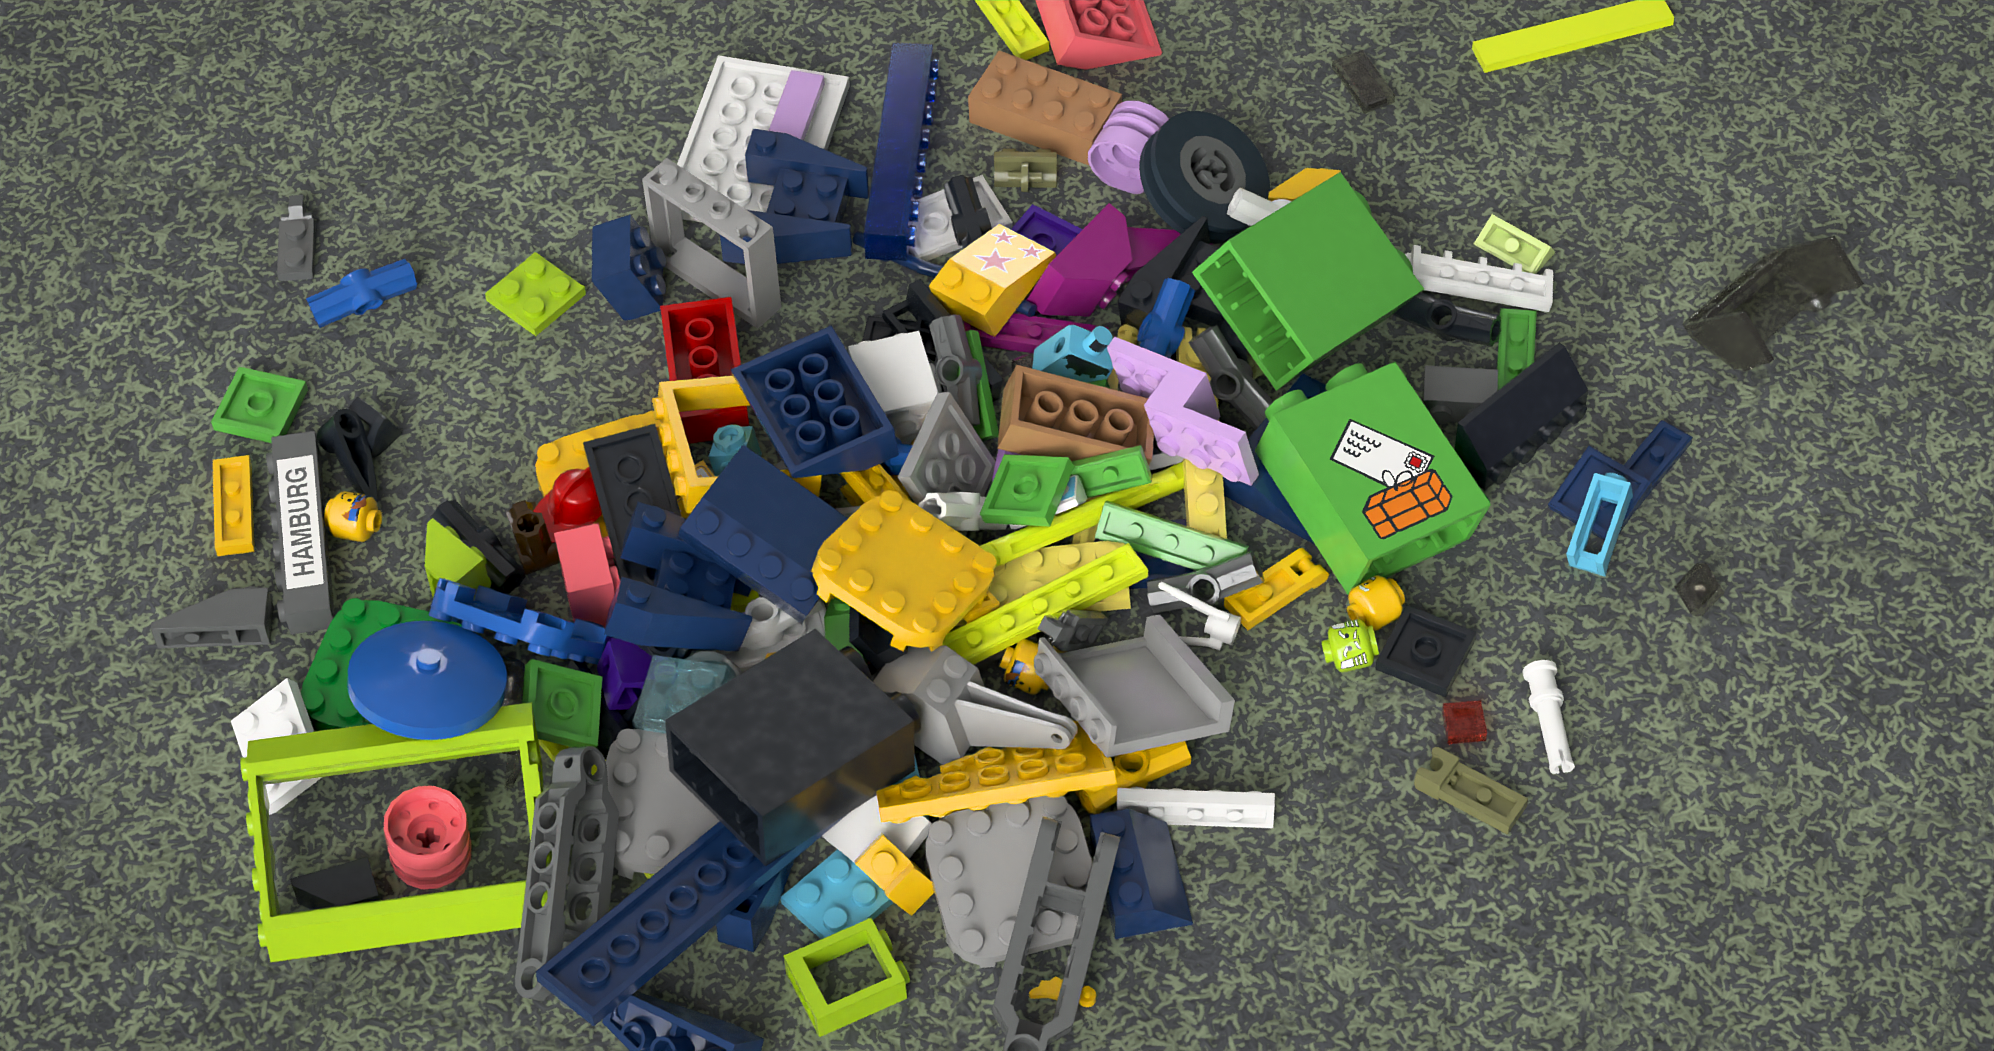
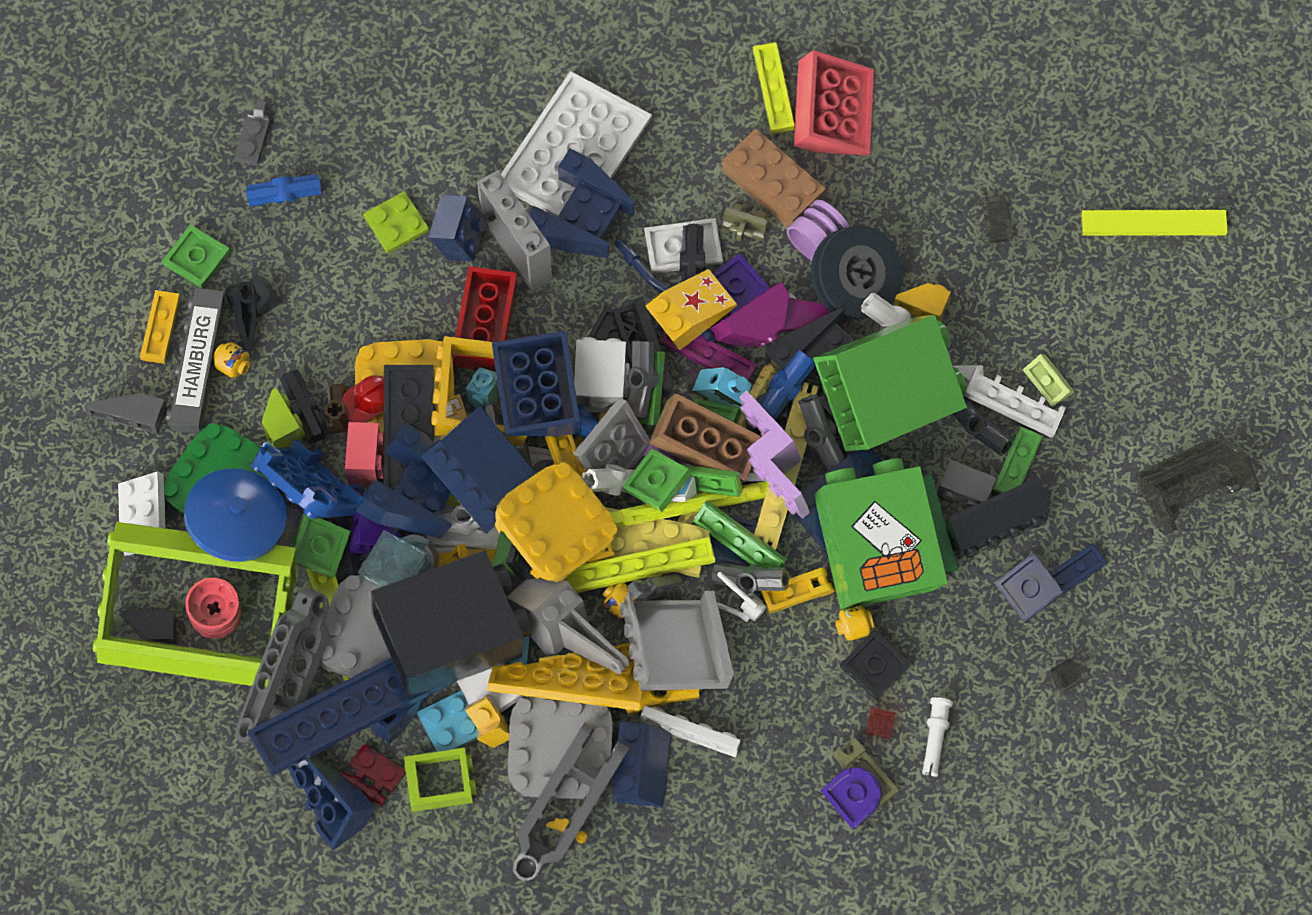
camera: 15 degrees right, 15 degrees up
lavender tile [769,70,825,140] -> none
clear blue brick [864,43,940,261] -> none
lime head [1321,619,1379,672] -> none
medium azure window [1566,473,1633,576] -> none
none -> dark red plate [341,744,406,806]
none -> dark purple tile [820,767,882,830]

